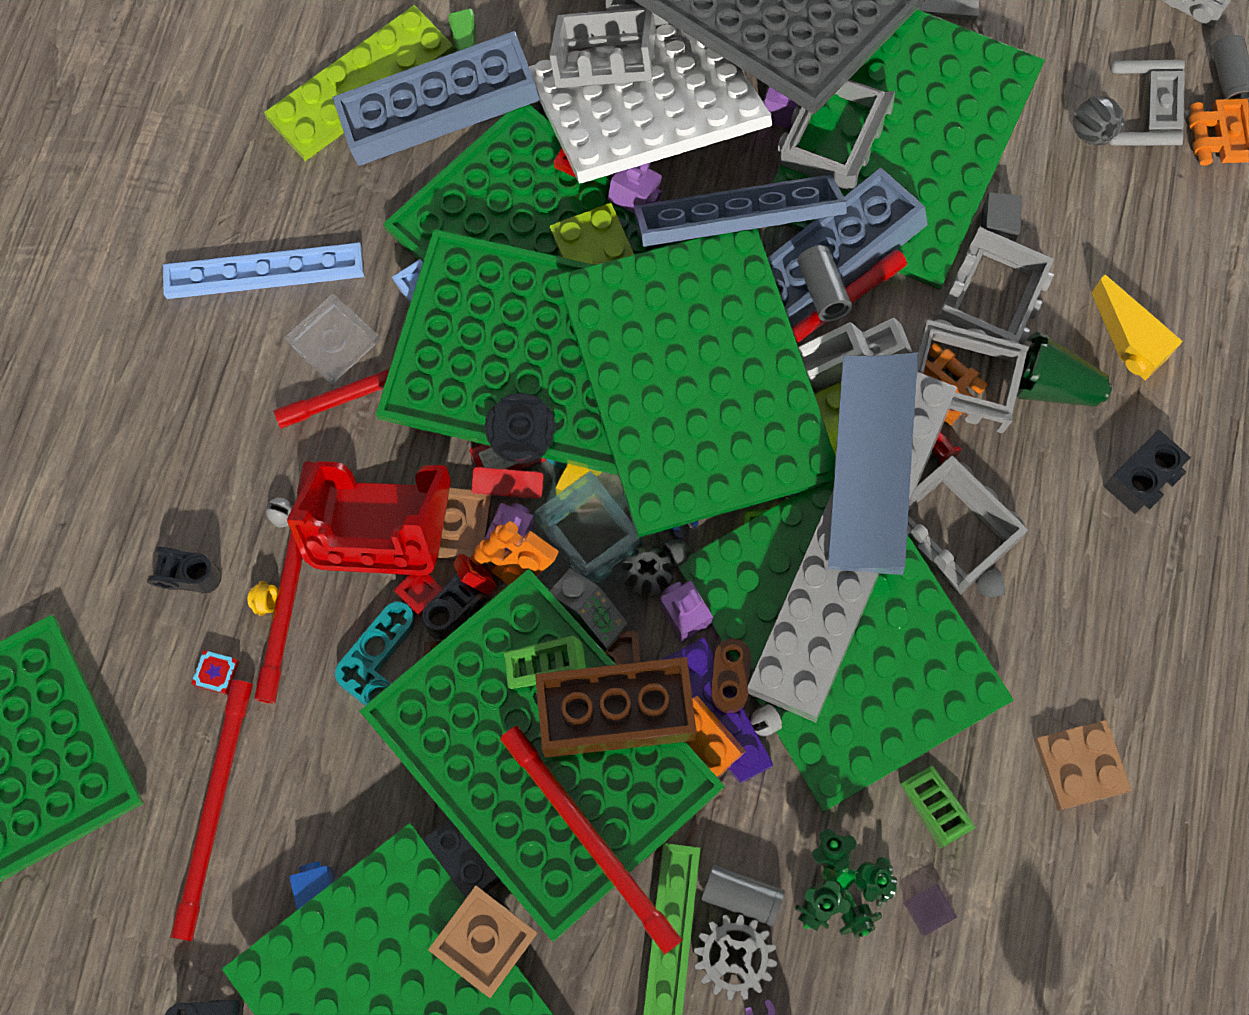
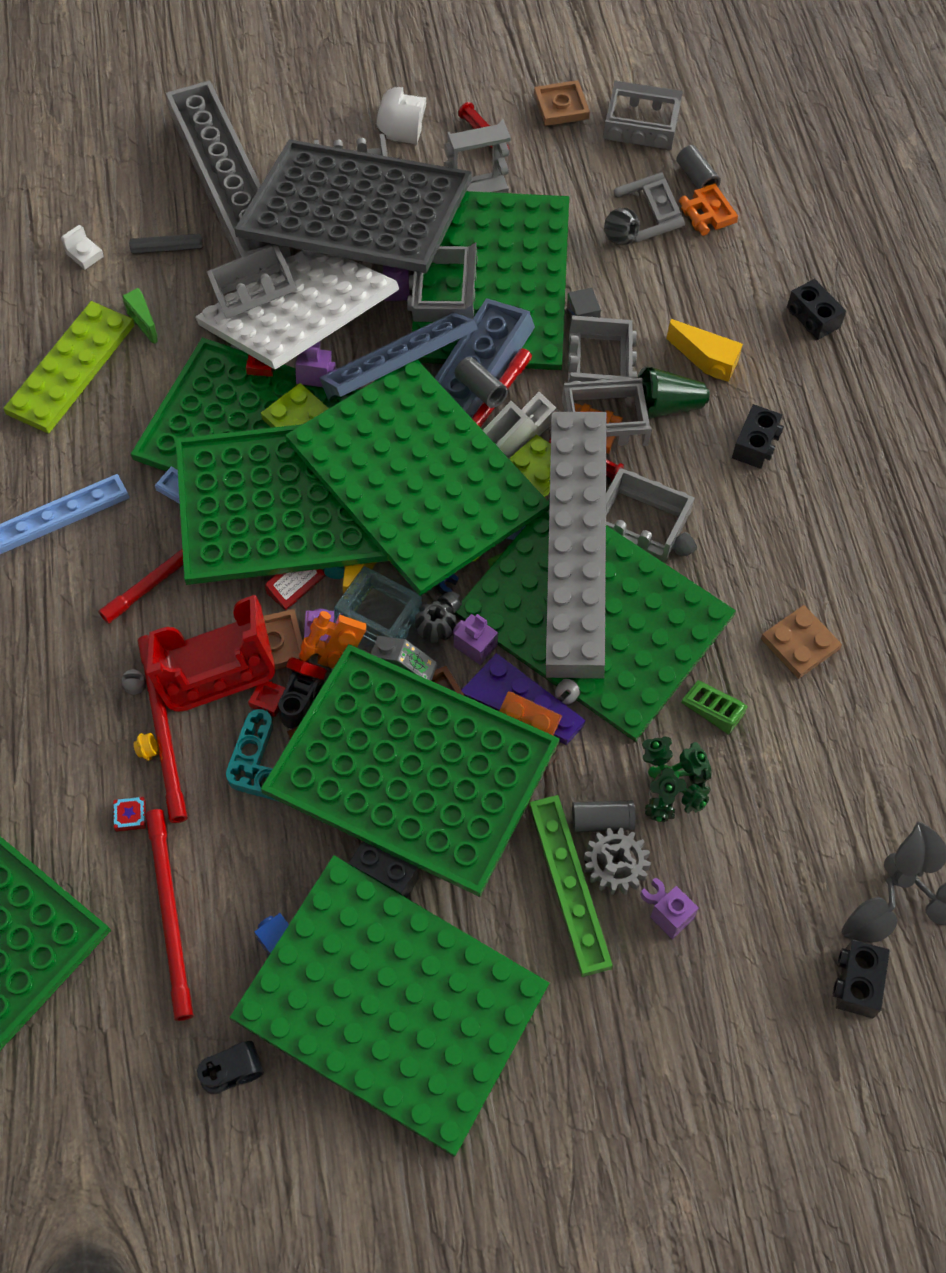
camera: 25 degrees left, 10 degrees down
black piece [147,547,222,593] -> none
clear tile [284,293,380,385] -> none
sand blue arch [332,31,540,166] -> none
medium nougat plate [428,885,538,998] -> none
slope [471,467,544,499] -> none
black tile [485,393,556,463] -> none
red piece [500,725,683,955] -> none
bright green slope [504,636,586,689] -> none
reddish brown brick [535,657,697,758] -> none
reddish brown plate [712,639,751,713] -> none
sand blue arch [828,352,918,575] -> none
clear purple tile [903,884,957,936] -> none

